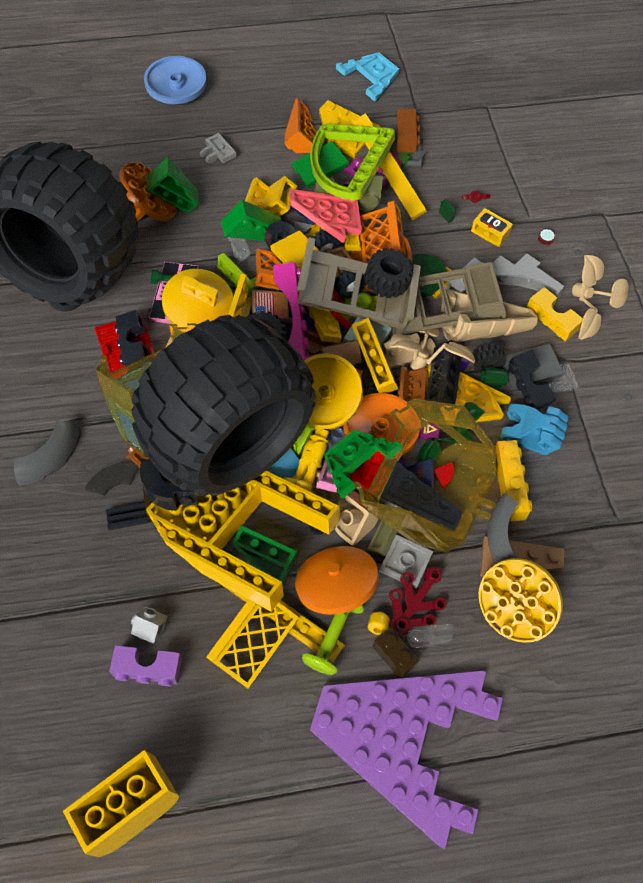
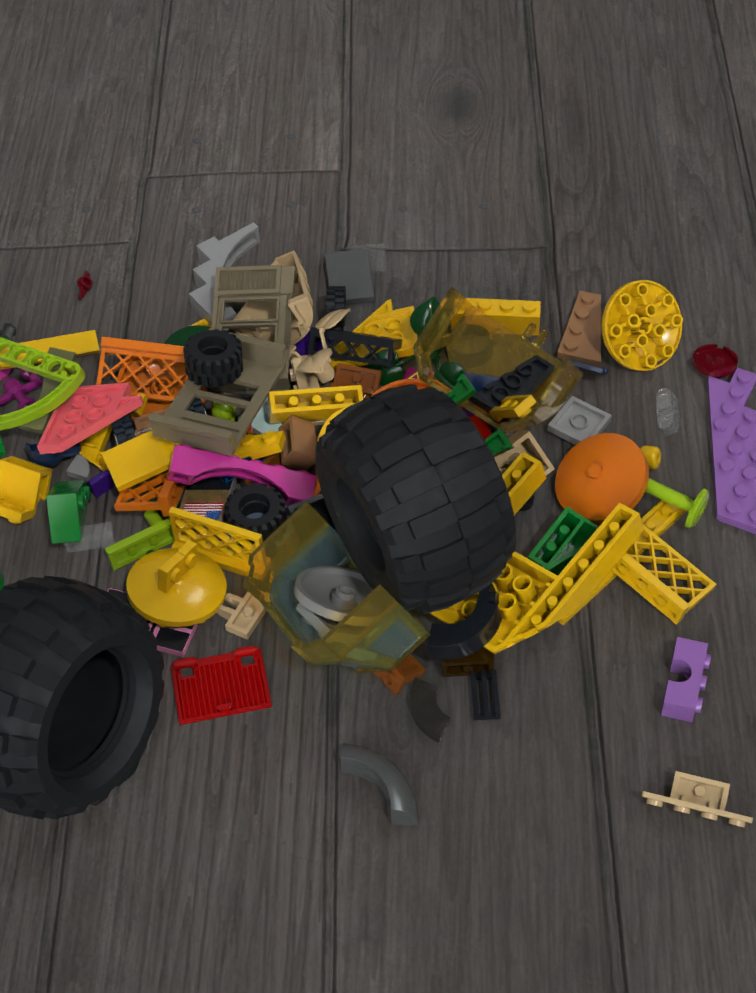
camera: 75 degrees left, 10 degrees down
black arch [115,310,151,371] -> none
light grey brick [131,607,168,644] -> none
black dish [265,221,297,249] -> none
olive tile [367,517,402,556] -> none
dark brown brick [373,627,419,679] -> none
dark red plant [389,567,447,636] -> none
red tile [434,462,454,489] -> none
dark green tile [439,199,456,223] -> none
yellow brick [471,208,513,247] -> none
dark green brick [480,367,508,387] -> none
dark grey brick [487,493,519,564] -> none
dark azure piece [499,404,568,455] -> none
black arch [508,350,556,409] -> none
yellow arch [527,287,583,341] -> none
tile [538,229,556,245] -> none
tan plant [572,255,629,340] -> none
none -> yellow plate [489,394,536,422]
none -> dark blue piece [564,358,609,374]
none -> tan bracket [642,771,753,828]
none -> dark red tile [692,344,738,377]

